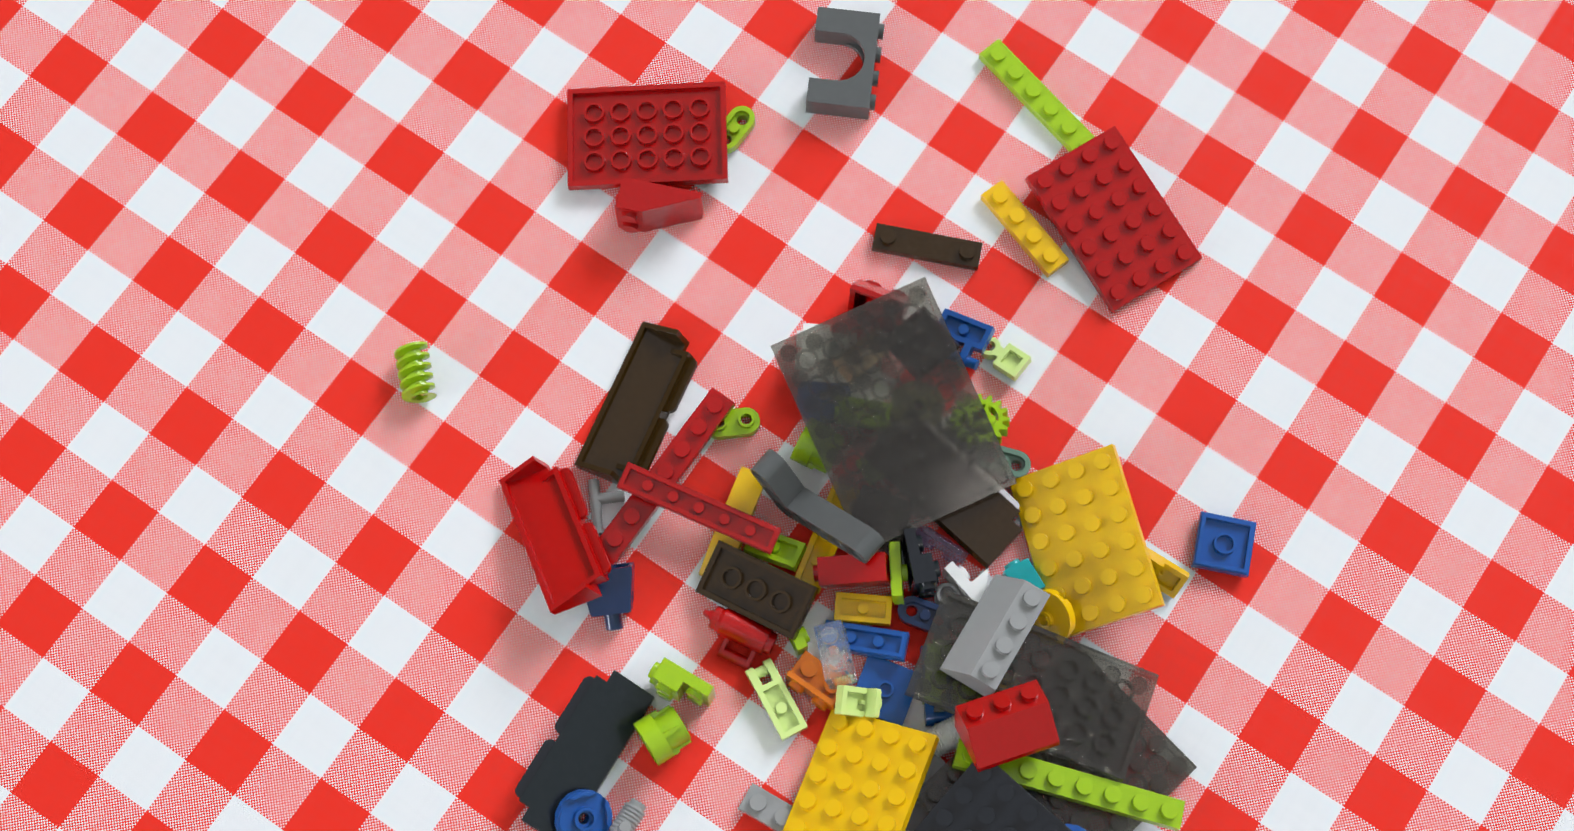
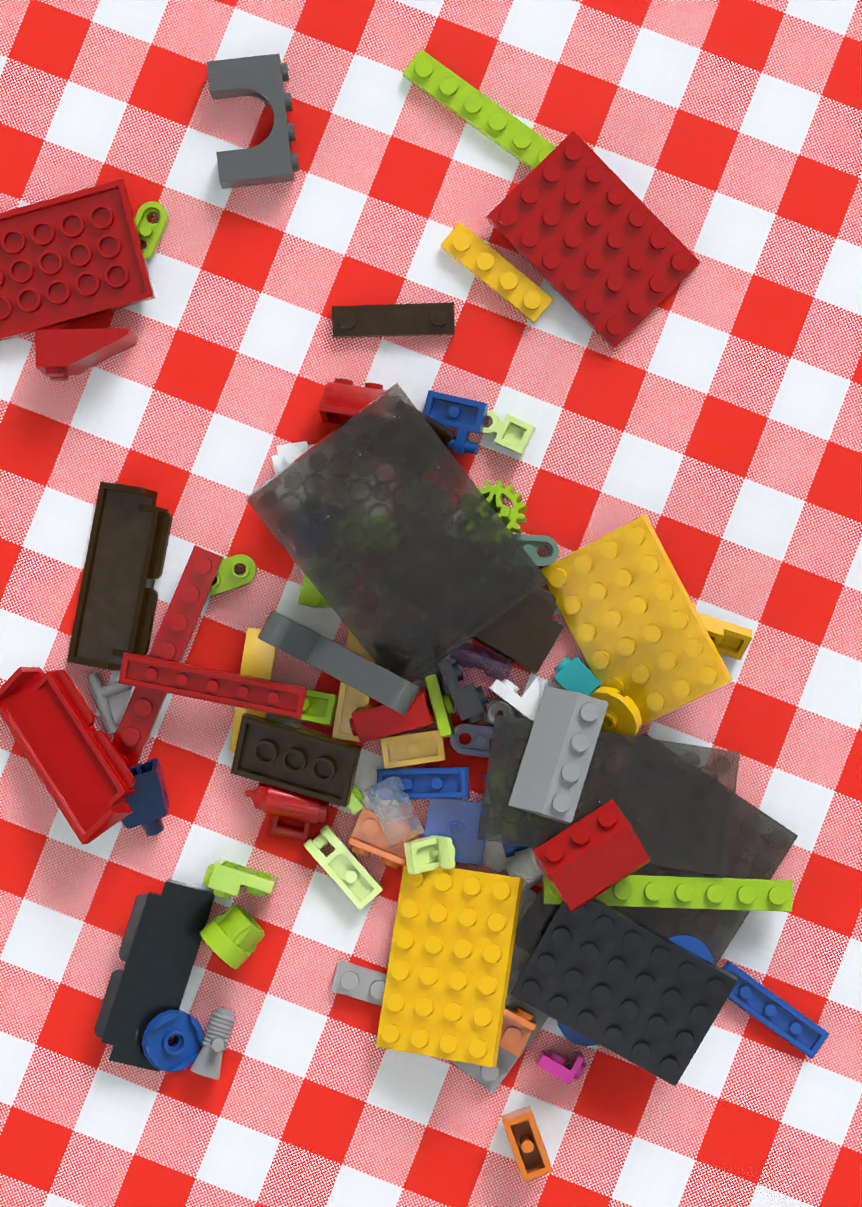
camera: 10 degrees left, 15 degrees up
blue plate [1191,511,1257,578] -> none

